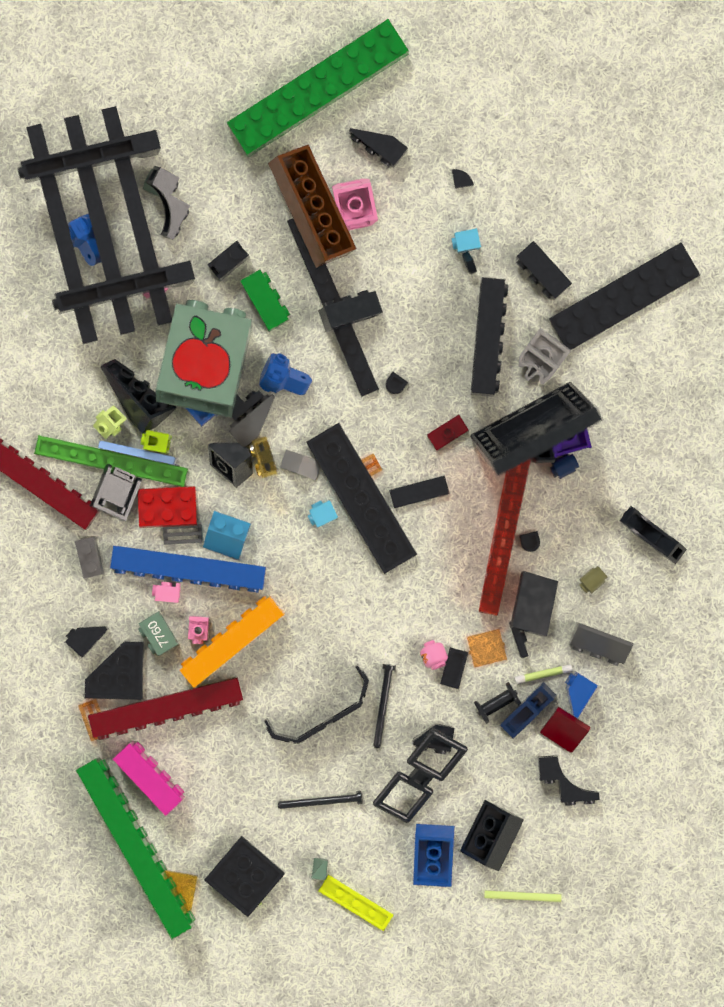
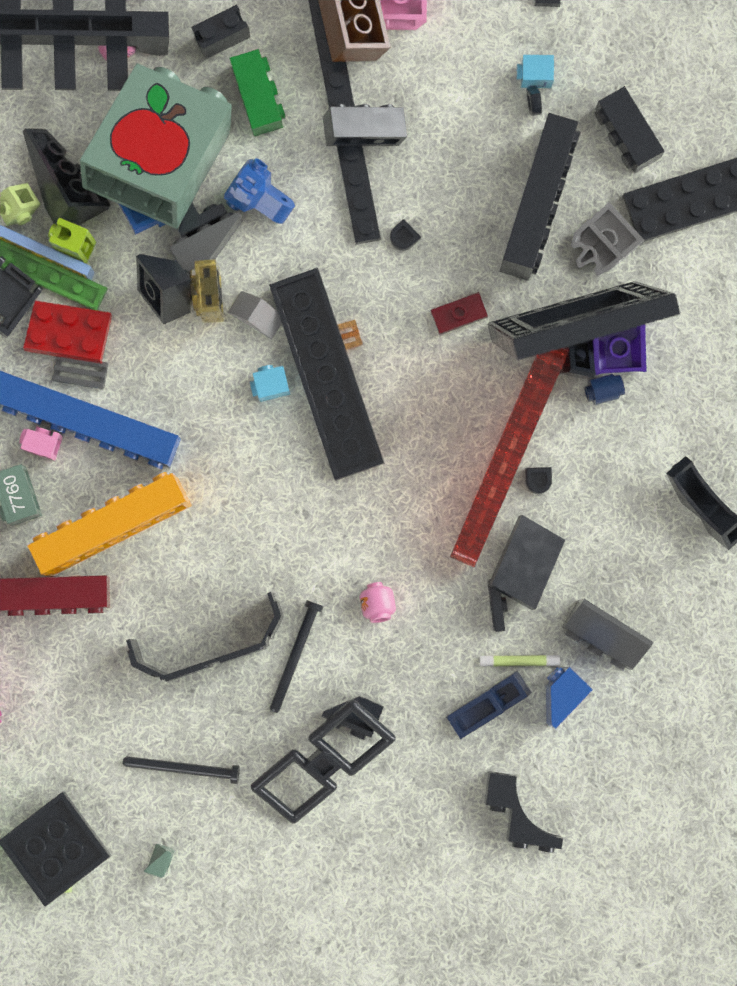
camera: 15 degrees right, 5 degrees down
bright pink brick [188,616,209,644] -> none
dark azure slope [203,511,251,560] -> none
neon yellow tile [318,874,394,931] -> none
black tile [389,475,450,508] -> none
blue slope [413,824,455,887] -> none
black tile [440,647,469,689] -> none
black slope [460,800,524,871] -> none
clear orange piece [467,629,507,668] -> none
black hose [474,682,522,724] -> none
yellowish green bar [484,890,561,902] -> none
dark red tile [540,706,591,753] -> none
olive brick [579,566,608,594] -> none

